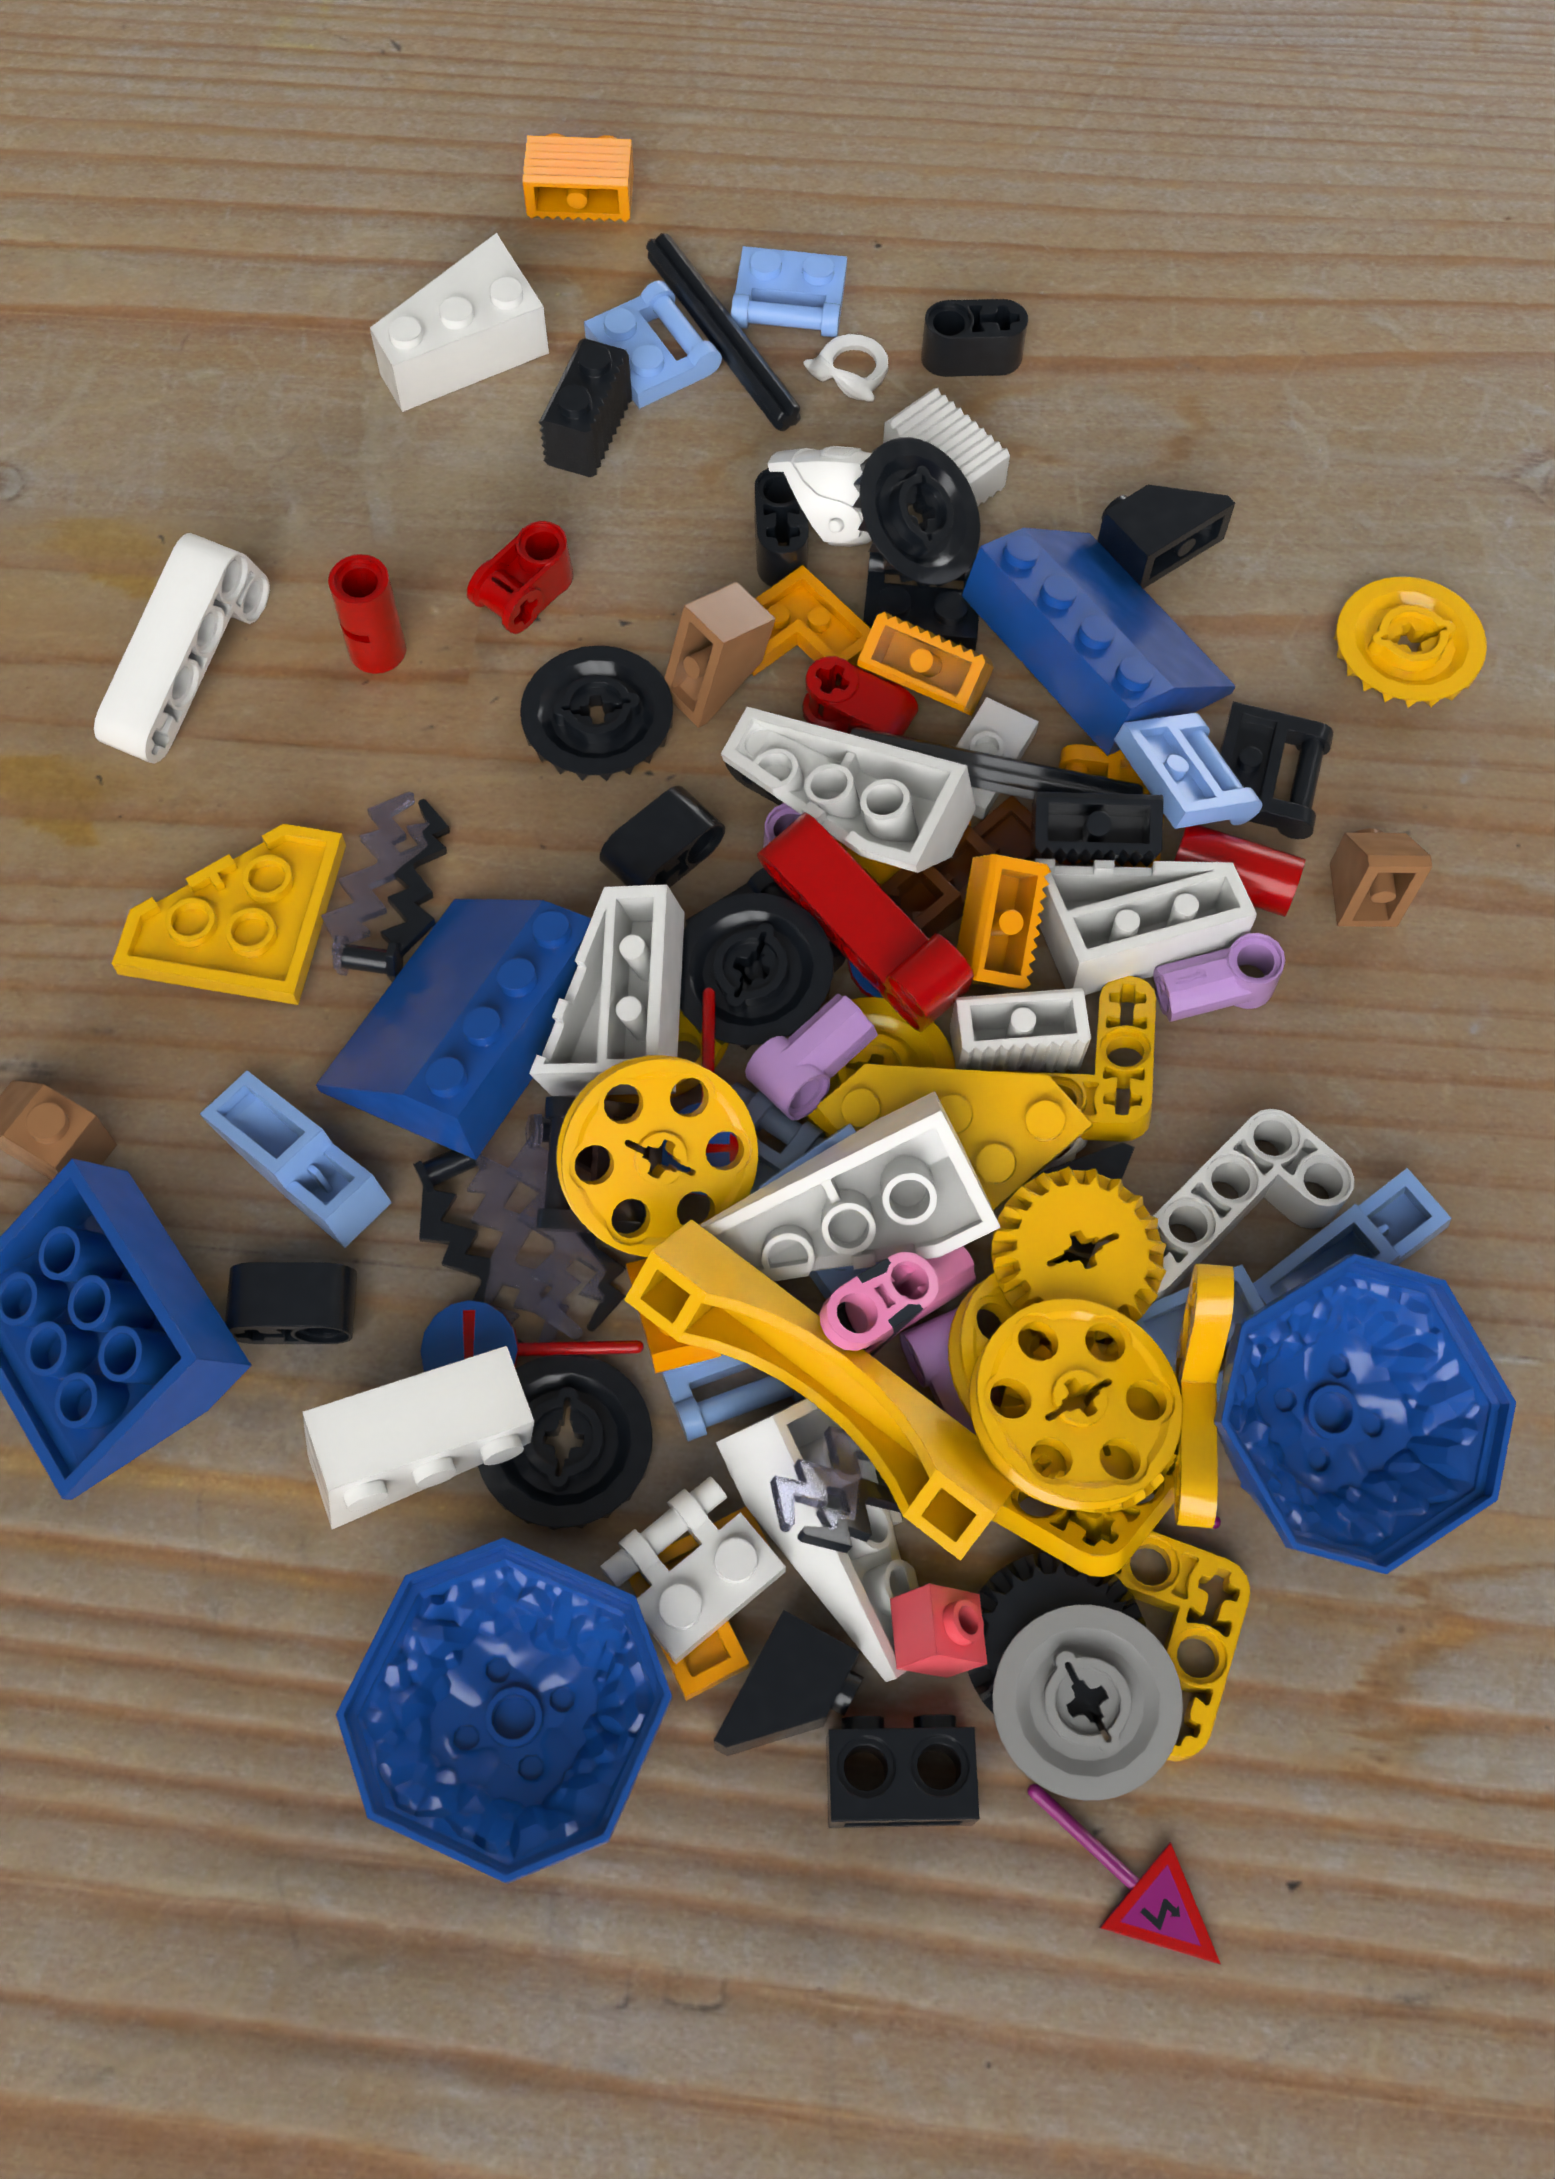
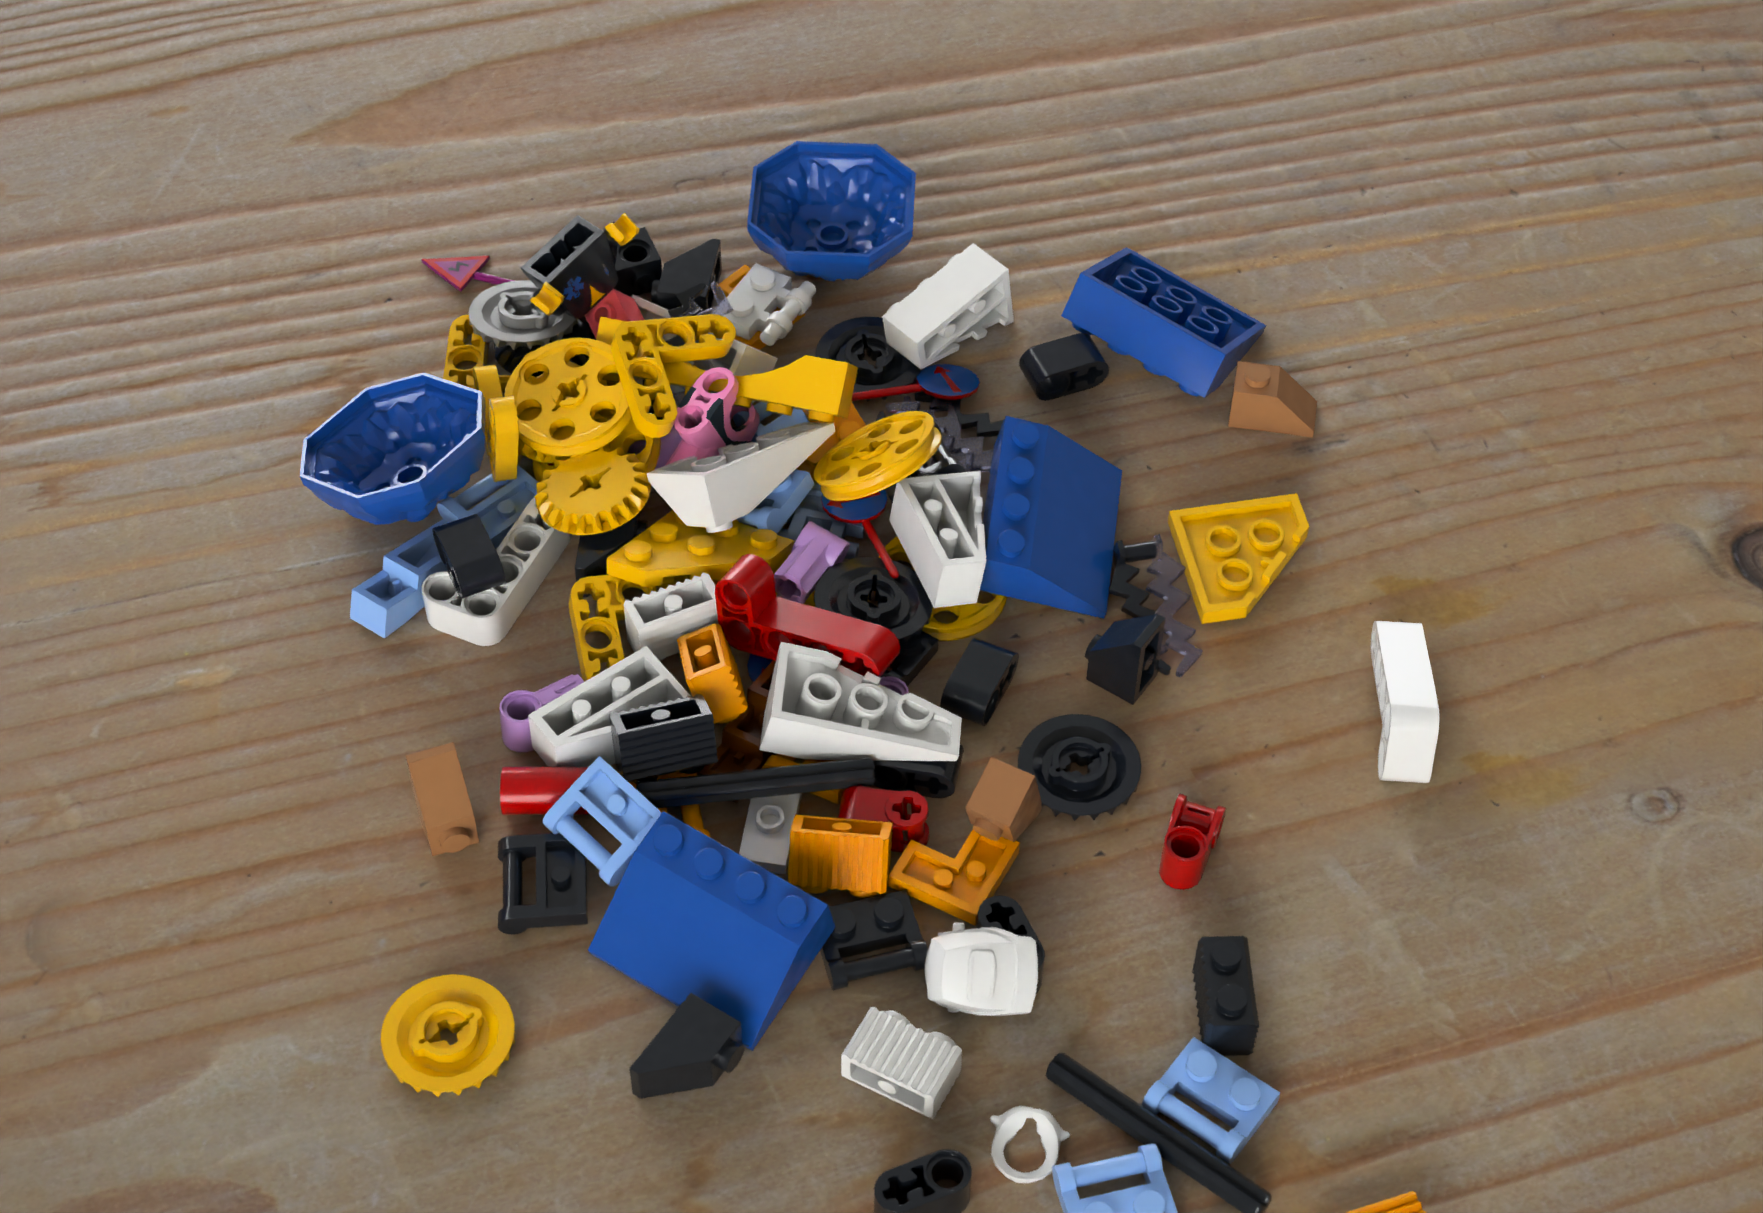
camera: 160 degrees right, 15 degrees down
light blue slope [200,1071,392,1248] -> none
red pin [328,554,406,674] -> none
white wedge [370,233,549,412] -> none
black gear [852,437,980,588] -> none
none -> black beam [432,514,506,599]
none -> black torso [520,213,639,319]
none -> yellow beam [611,314,736,438]
none -> black slope [1085,614,1166,705]

